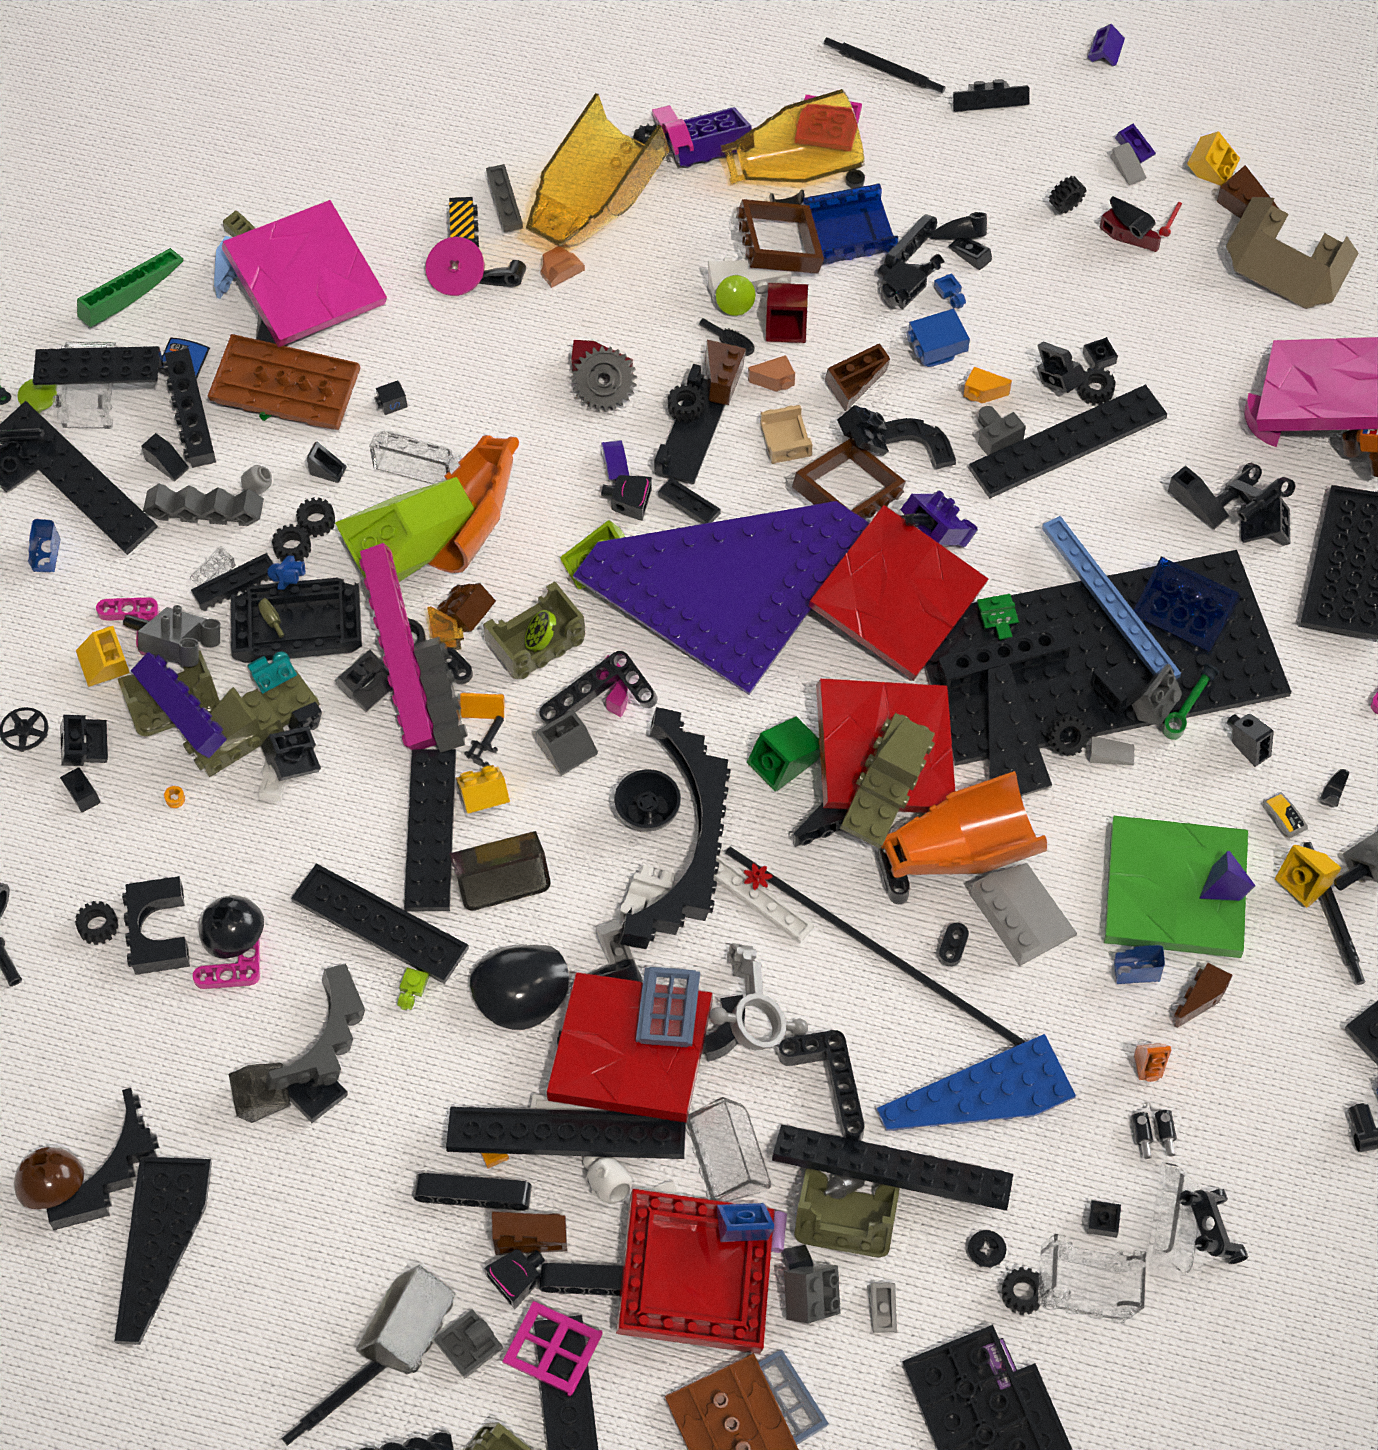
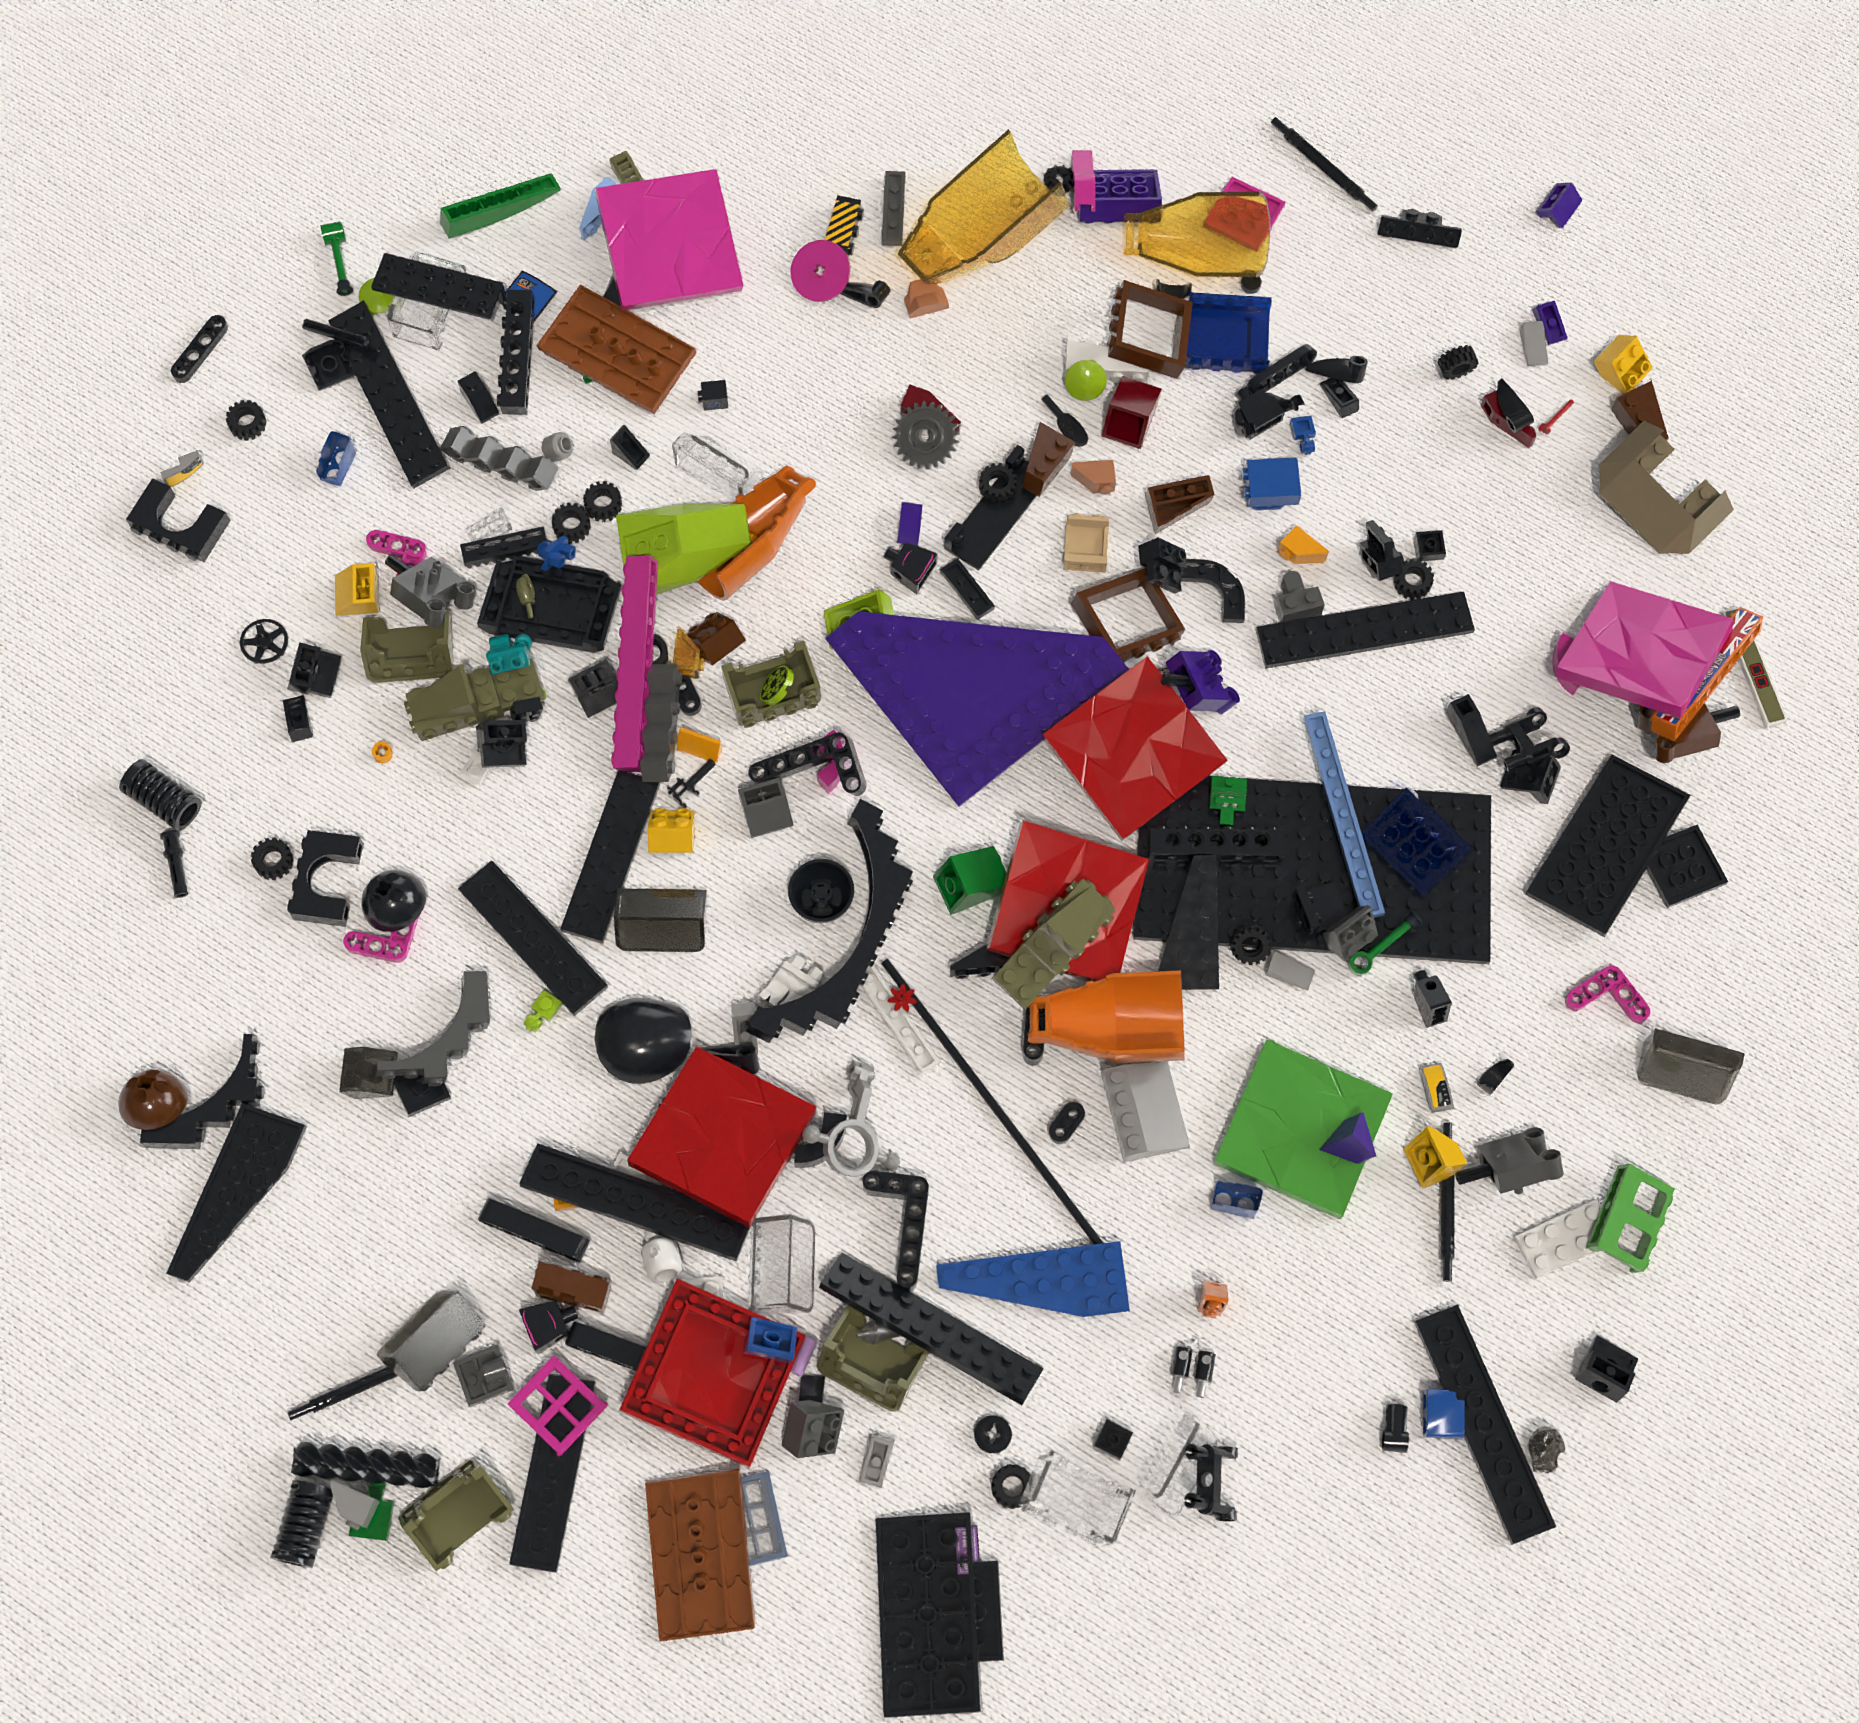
camera: 15 degrees right, 10 degrees up
dark purple brick [130,652,227,758] -> none
sand blue piece [636,967,700,1047] -> none
reddish brown slope [1174,963,1233,1028] -> none

